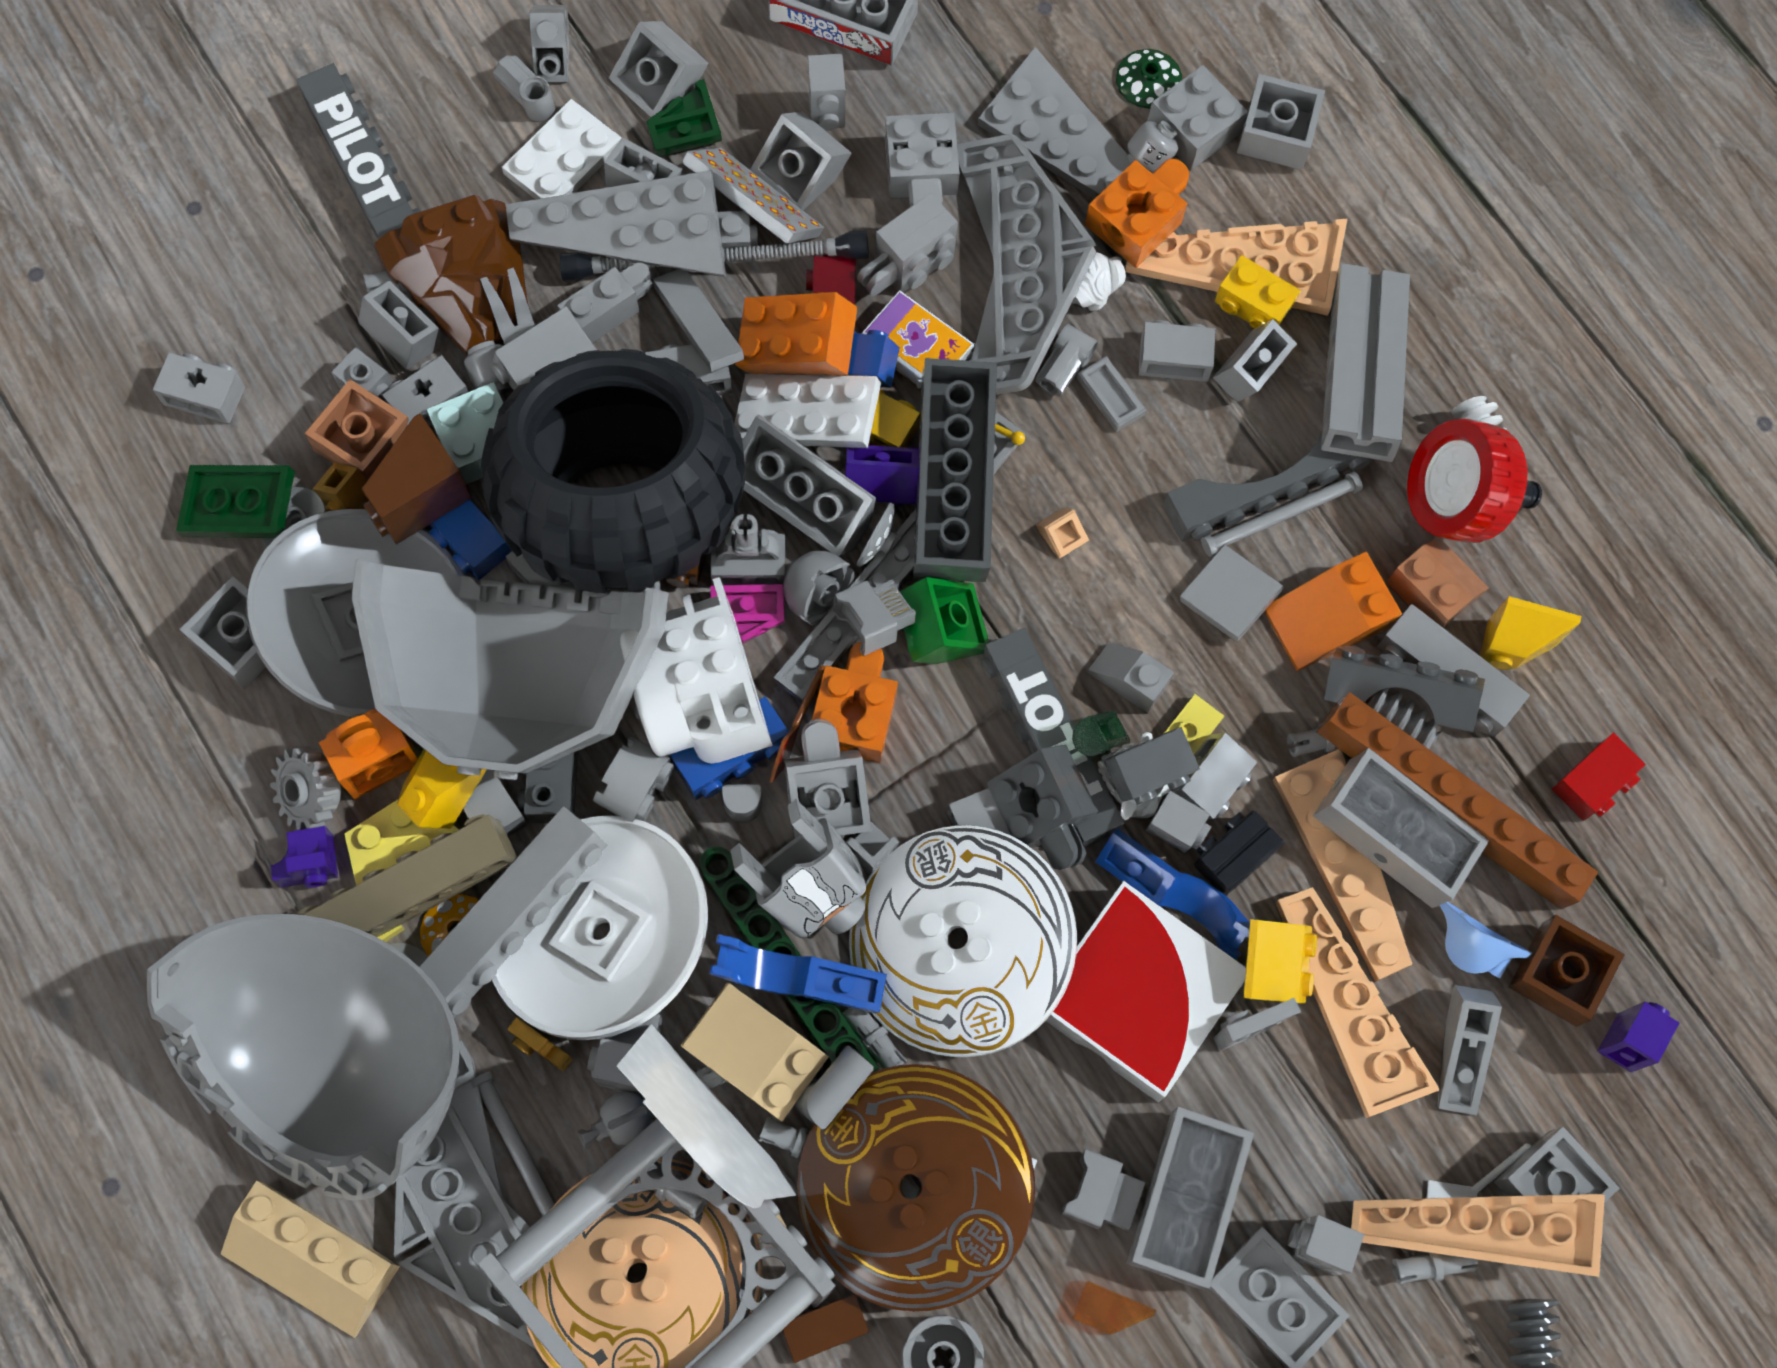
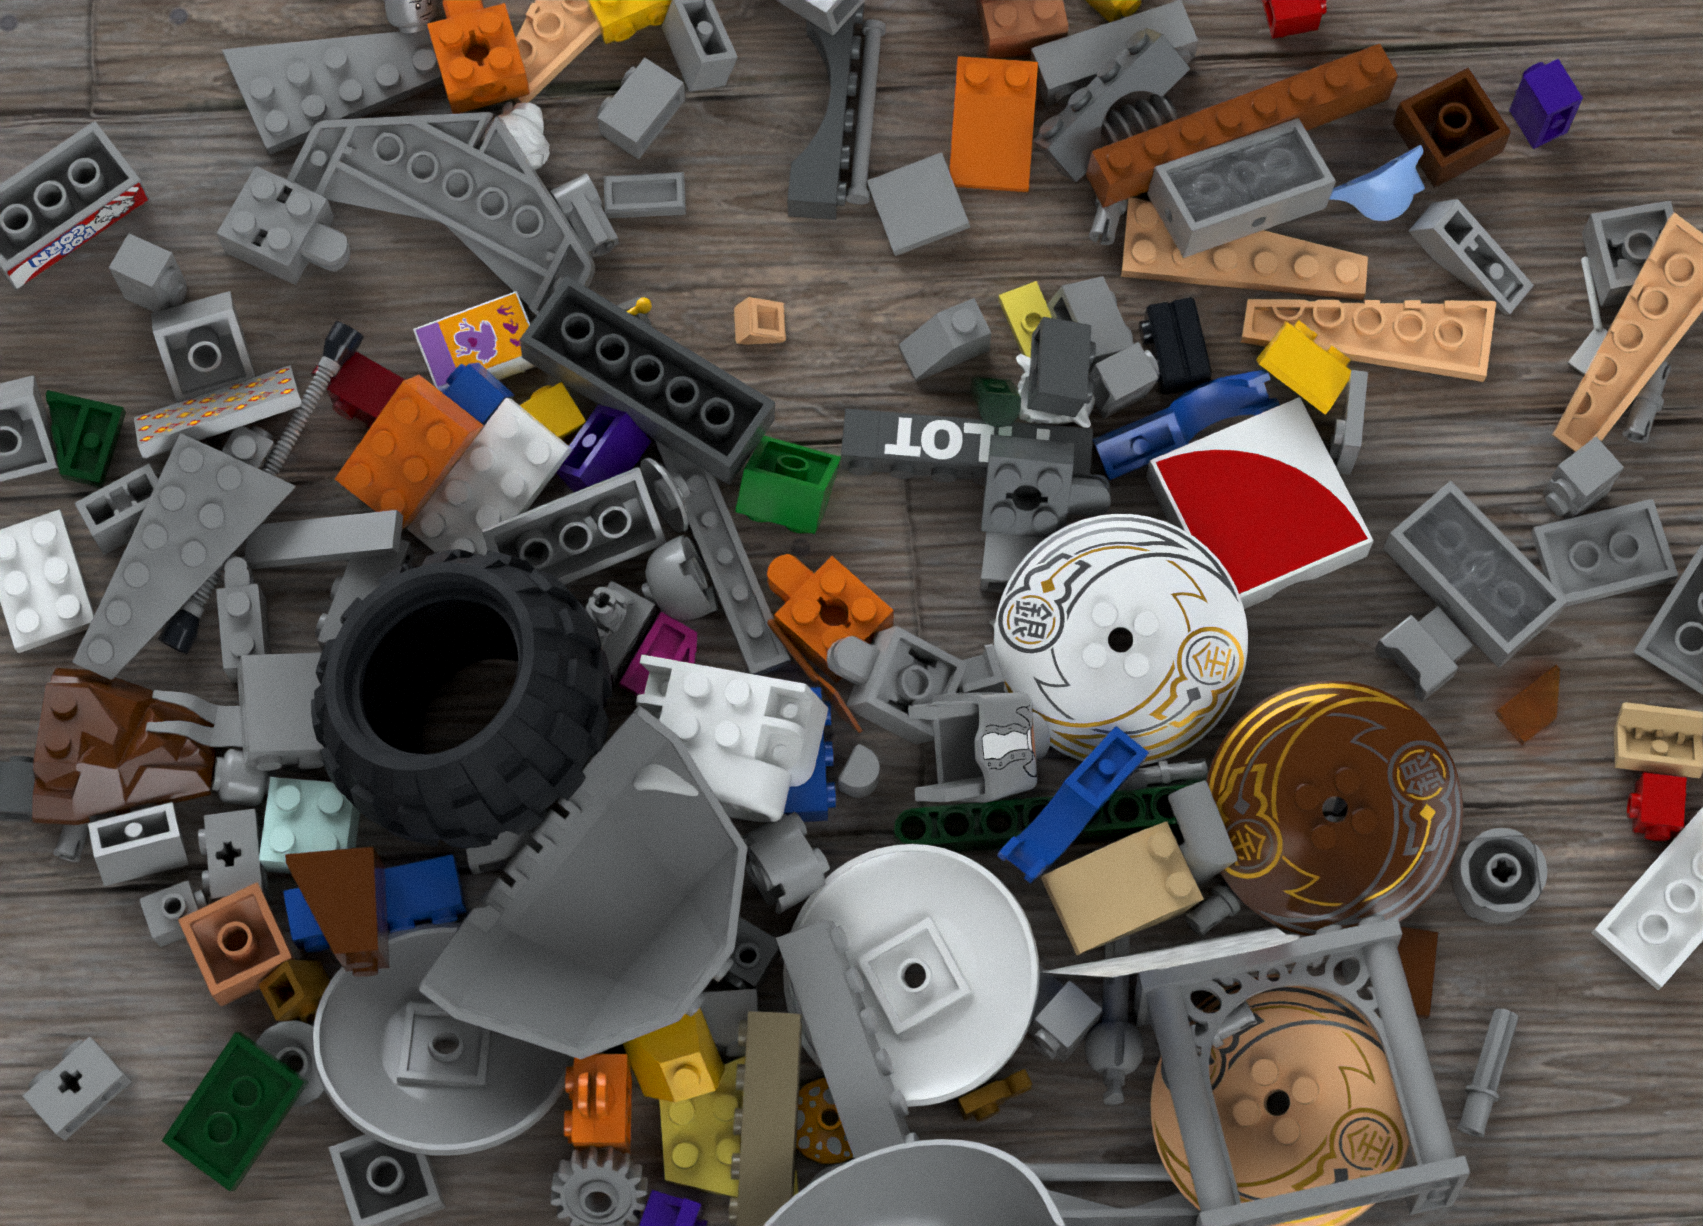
camera: 55 degrees left, 0 degrees up
light grey piece [833,580,916,656] -> none
light grey brick [857,193,958,296] -> none

